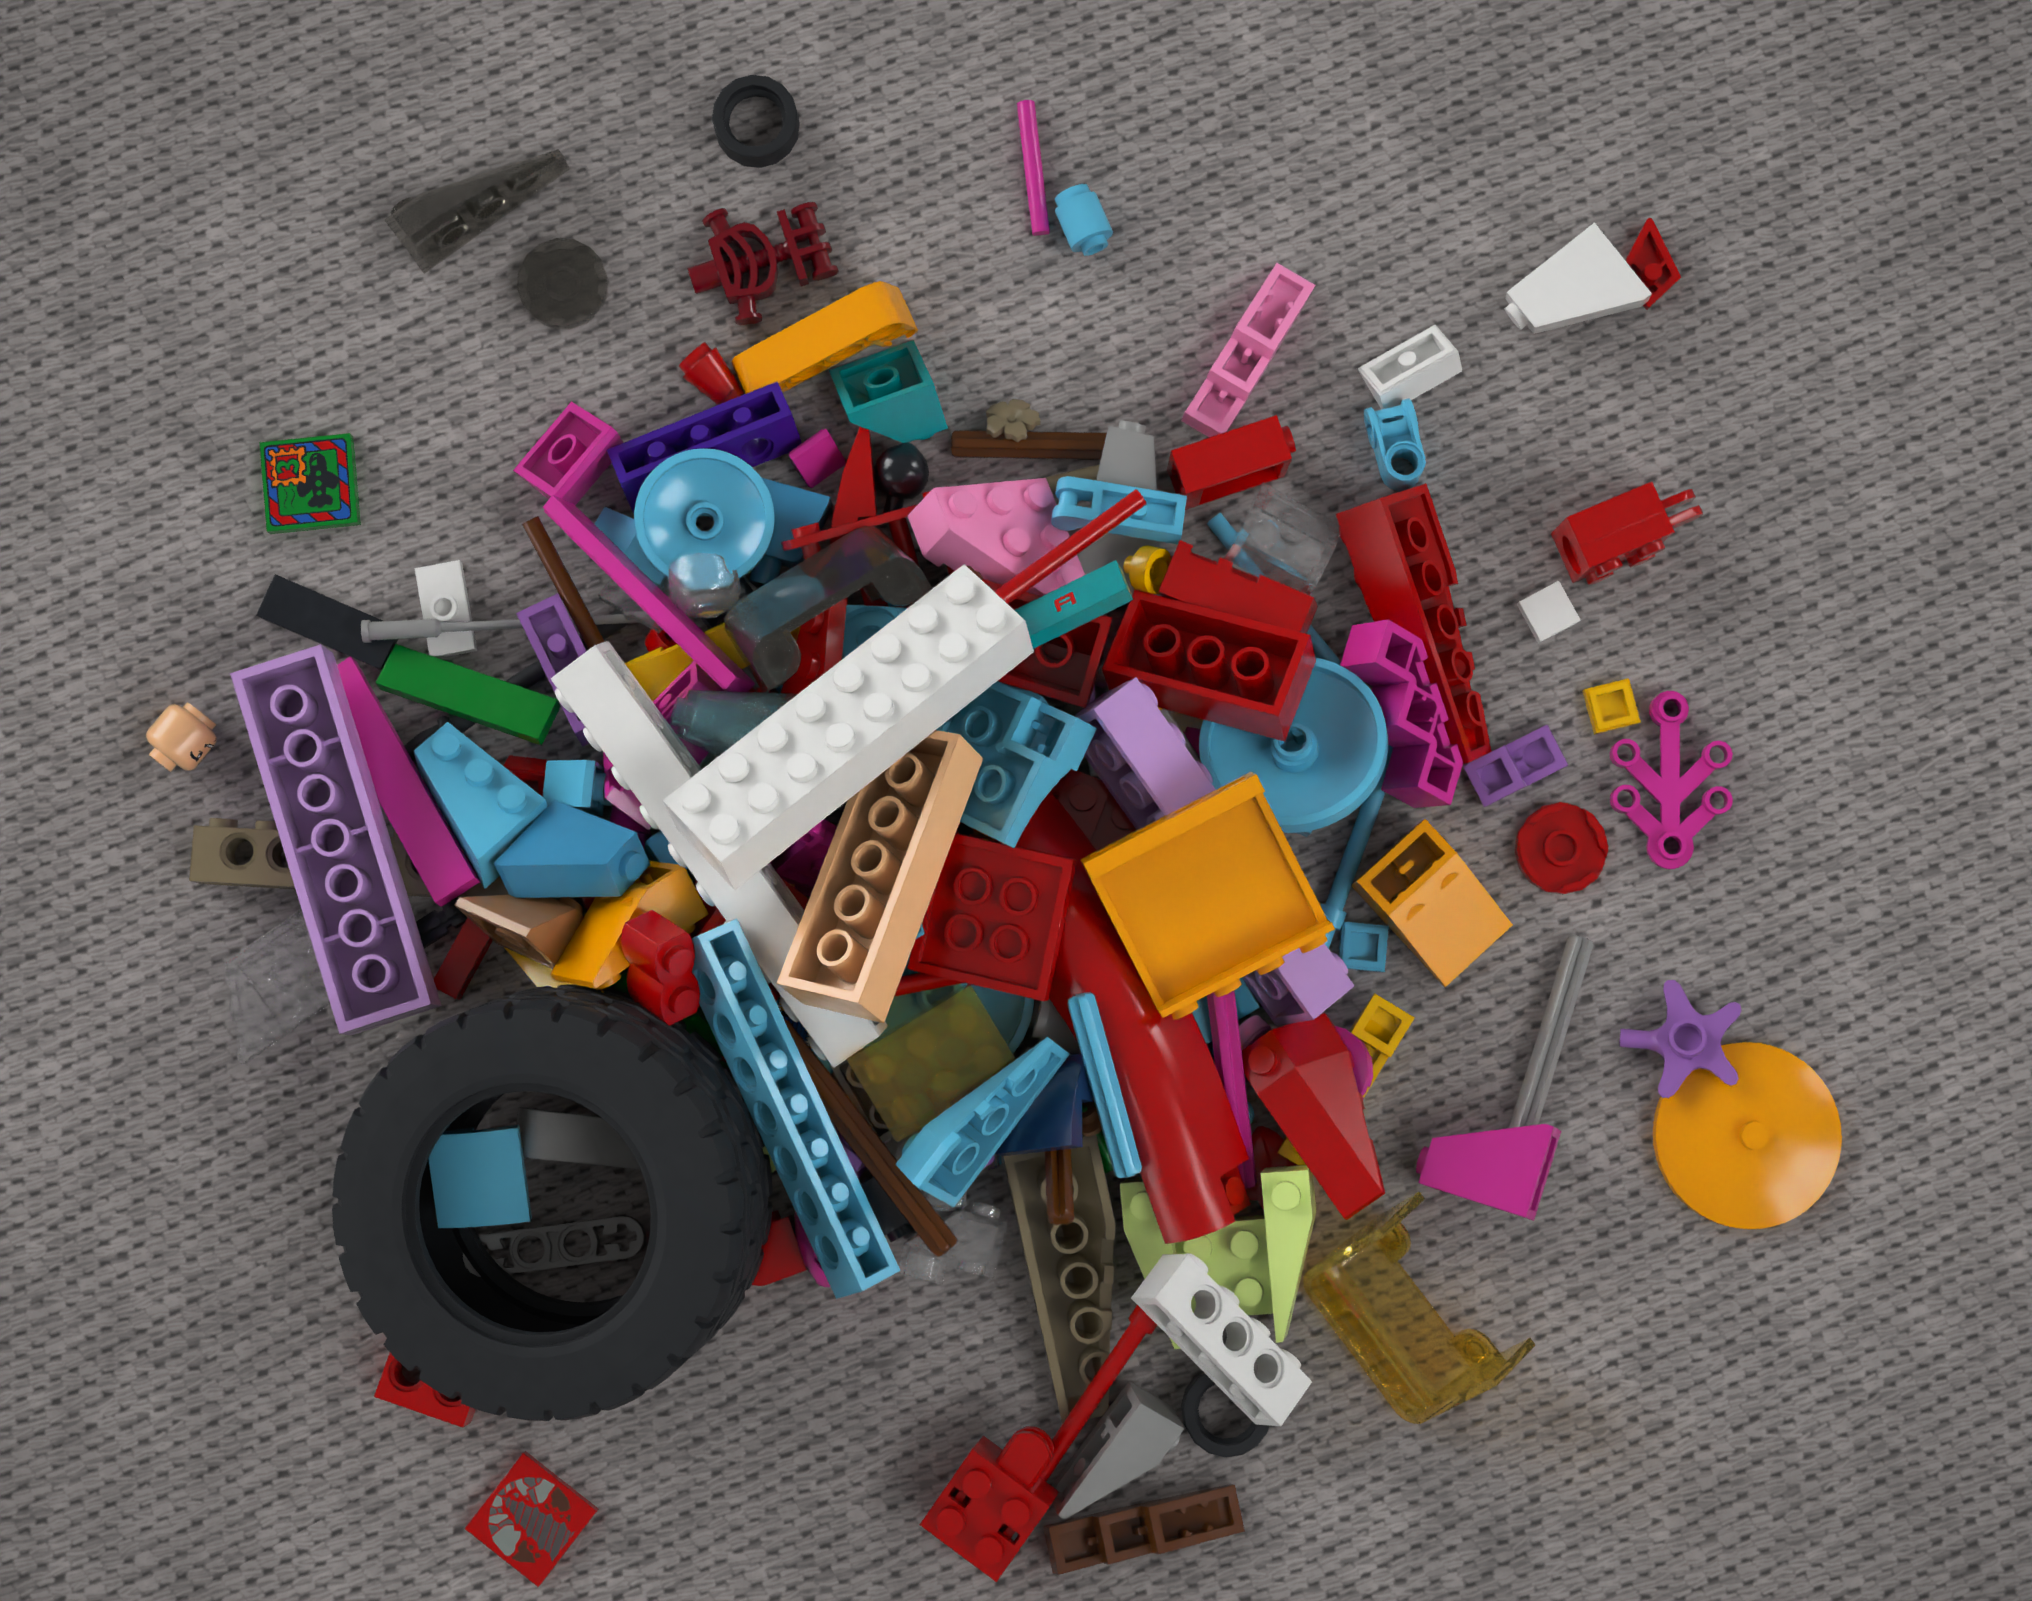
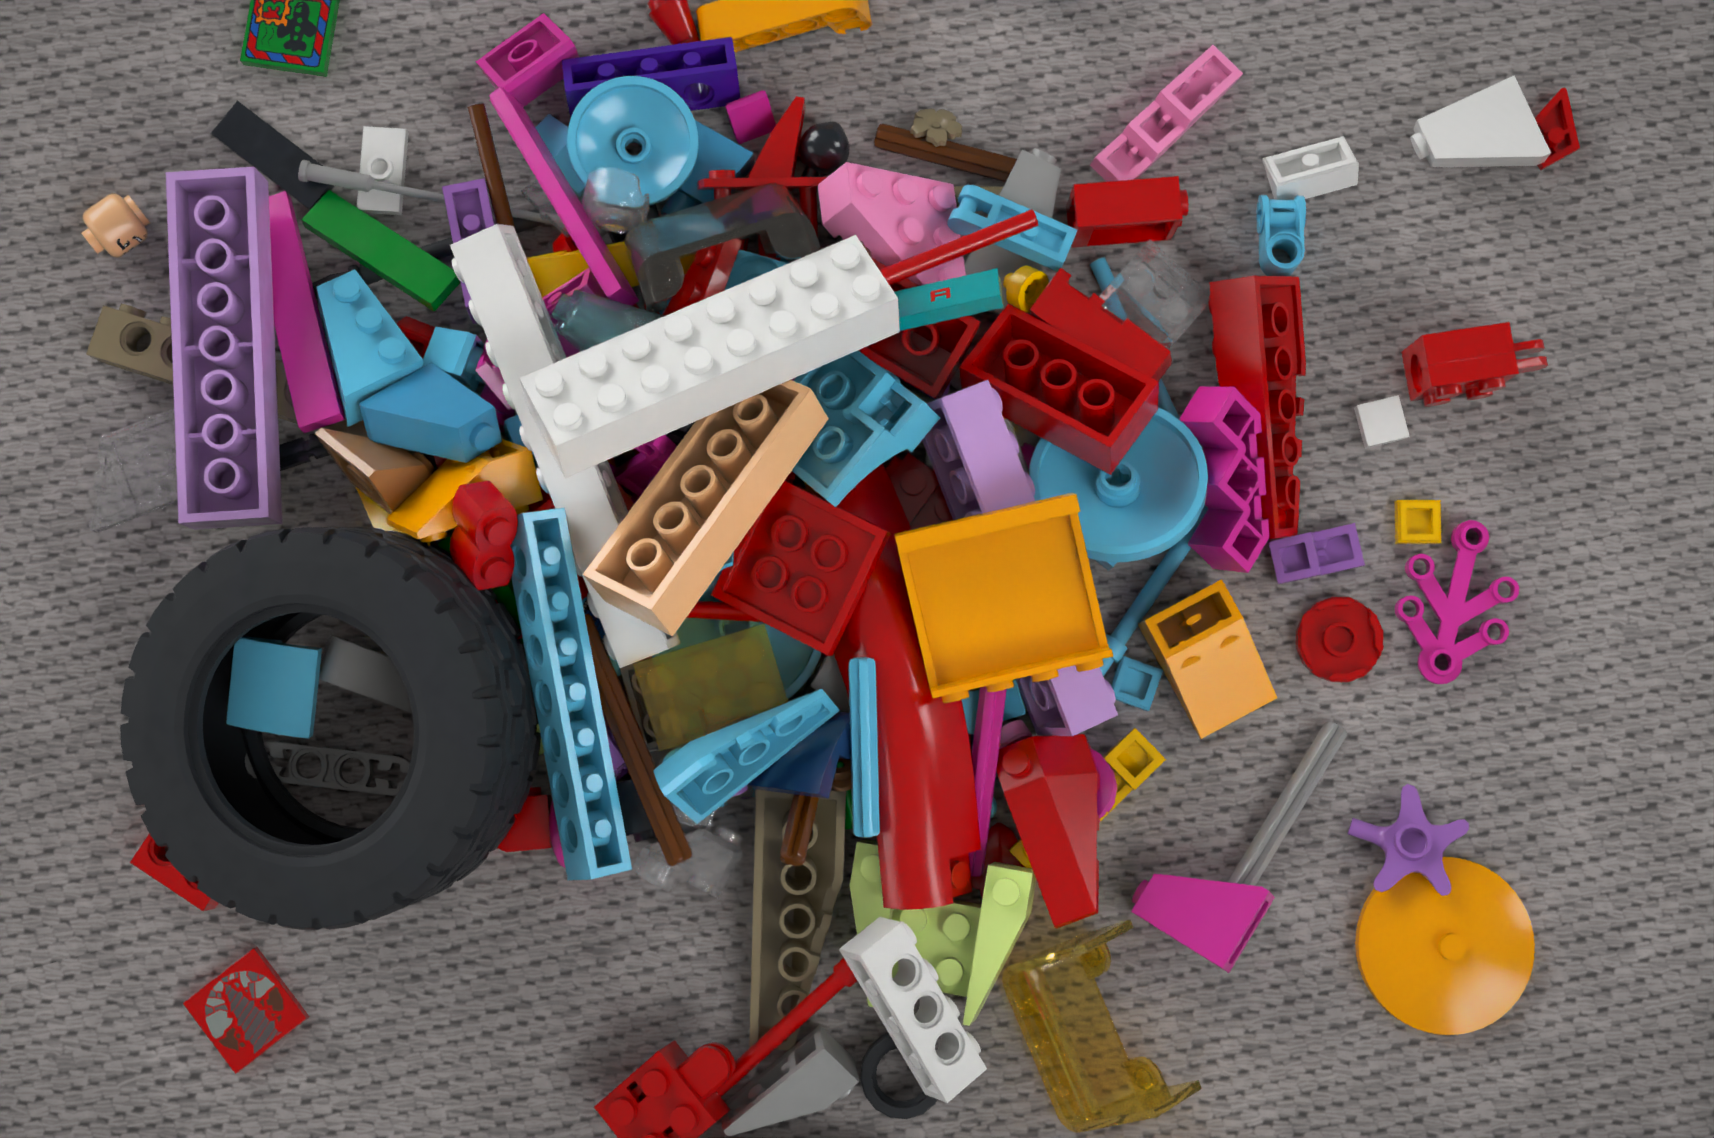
camera: 15 degrees right, 0 degrees up
red piece [434,917,493,1000] -> none
teal slope [829,340,948,443] -> none

